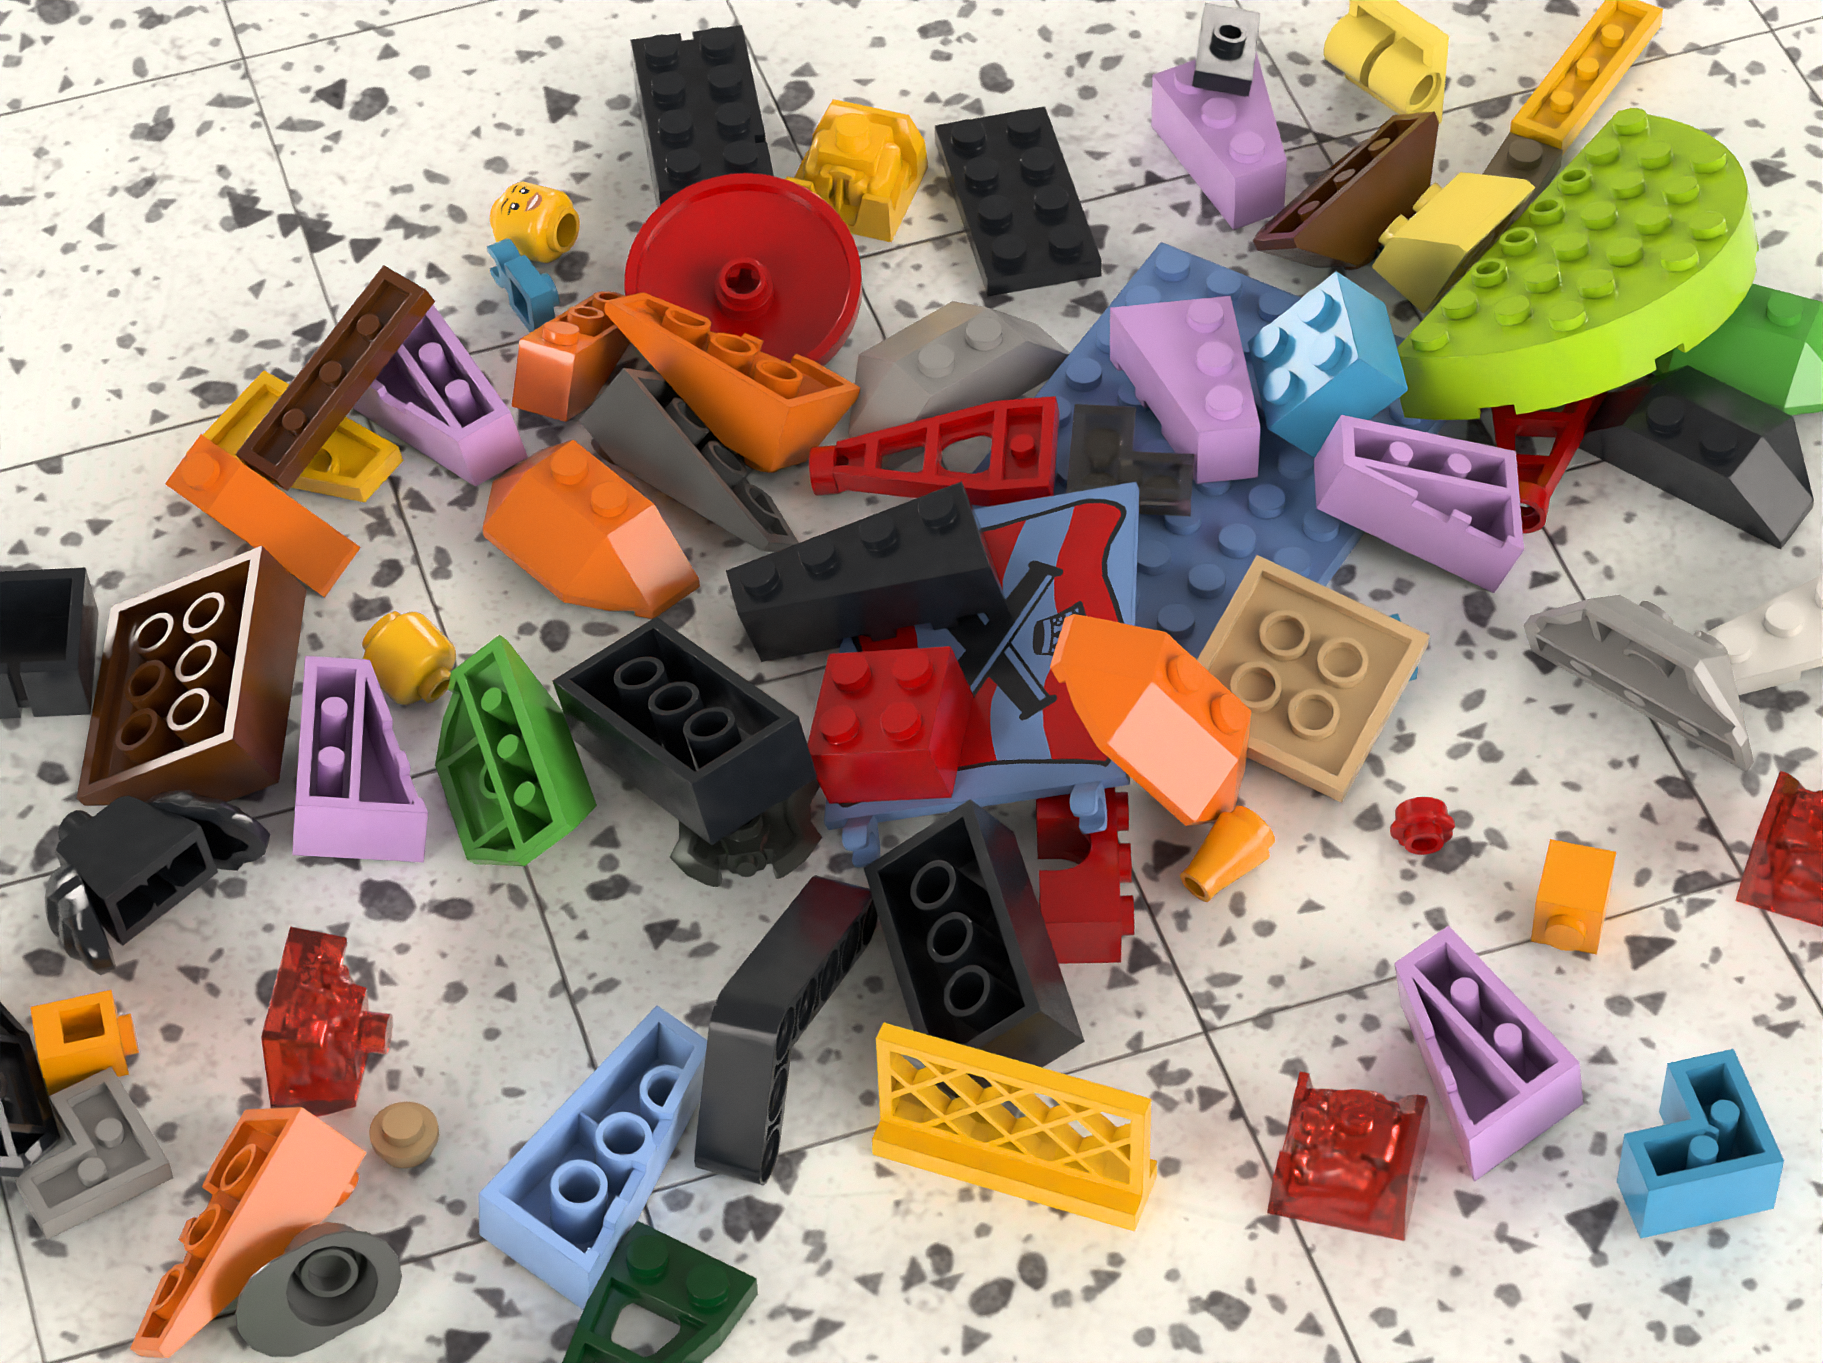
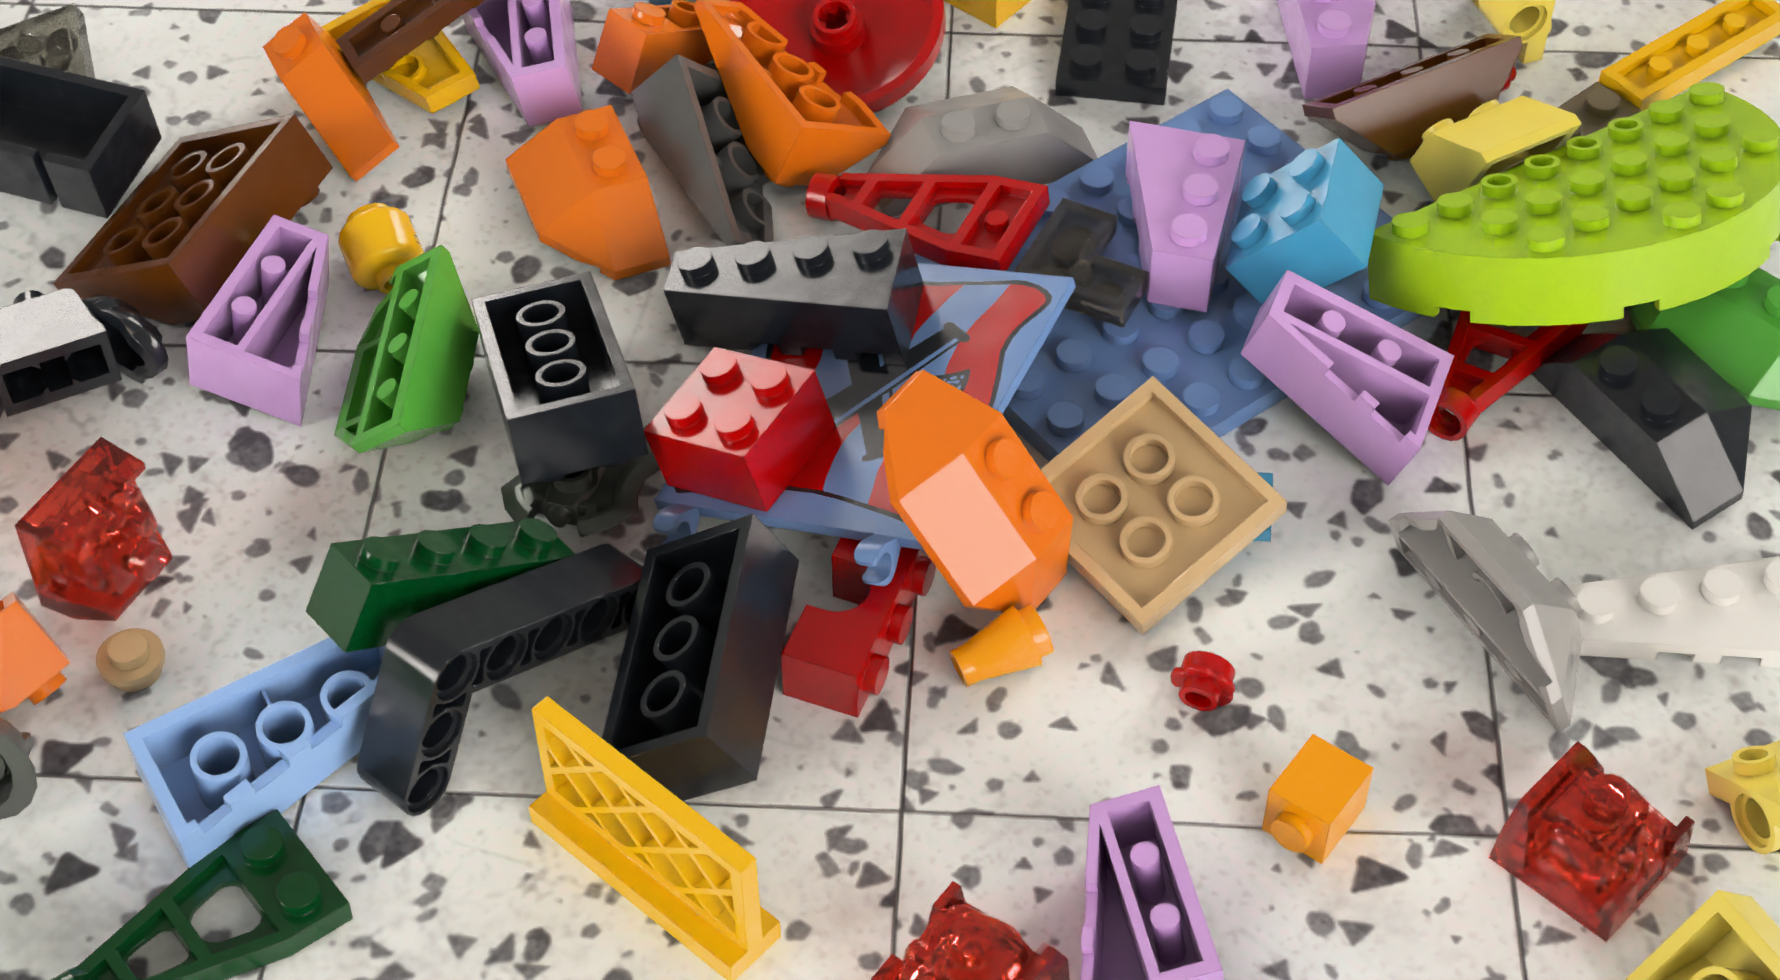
camera: 20 degrees right, 0 degrees up
none -> dark green wedge [305,518,575,653]

